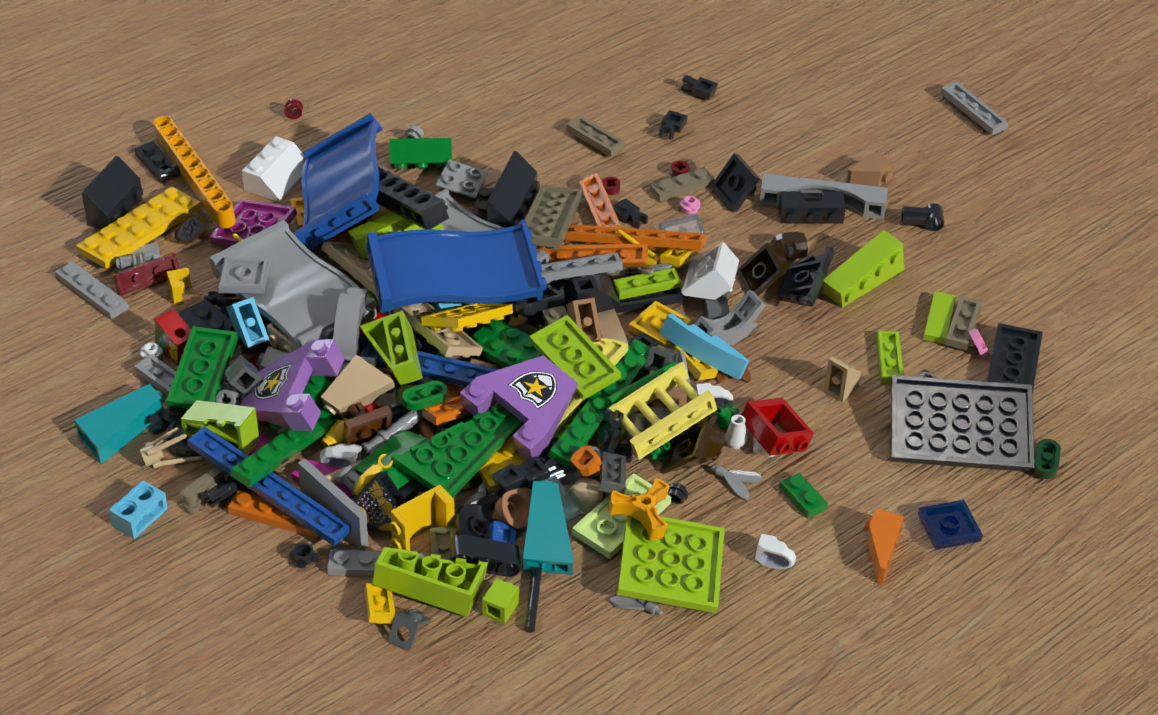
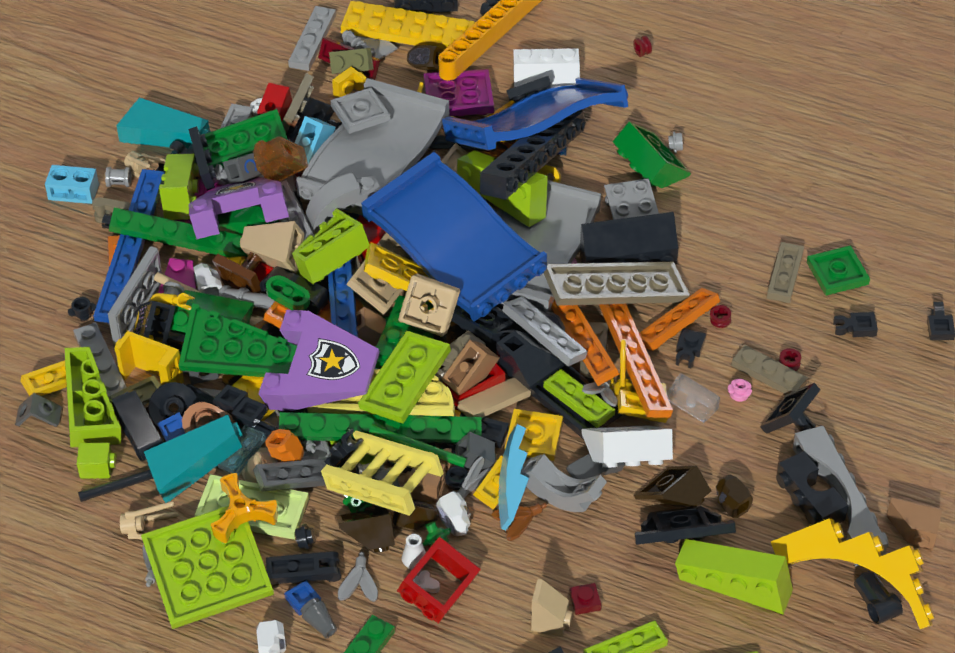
camera: 65 degrees right, 5 degrees up
none -> light grey bush [105,167,132,187]
none -> tan plant [120,502,178,540]
none -> black plate [188,126,217,191]
none -> clear orange torso [253,137,308,181]
none -> black plate [266,551,341,585]
none -> dark tan plate [282,73,314,134]
none -> blue tile [284,580,321,616]
none -> dark grey cone [301,598,338,638]
none -> olive plate [329,48,374,74]
none -> tan brick [398,274,460,337]
none -> black plate [506,76,551,103]
none -> dark red plate [569,583,602,615]
none -> yellow arch [771,519,935,629]
none -> green plate [806,245,870,296]

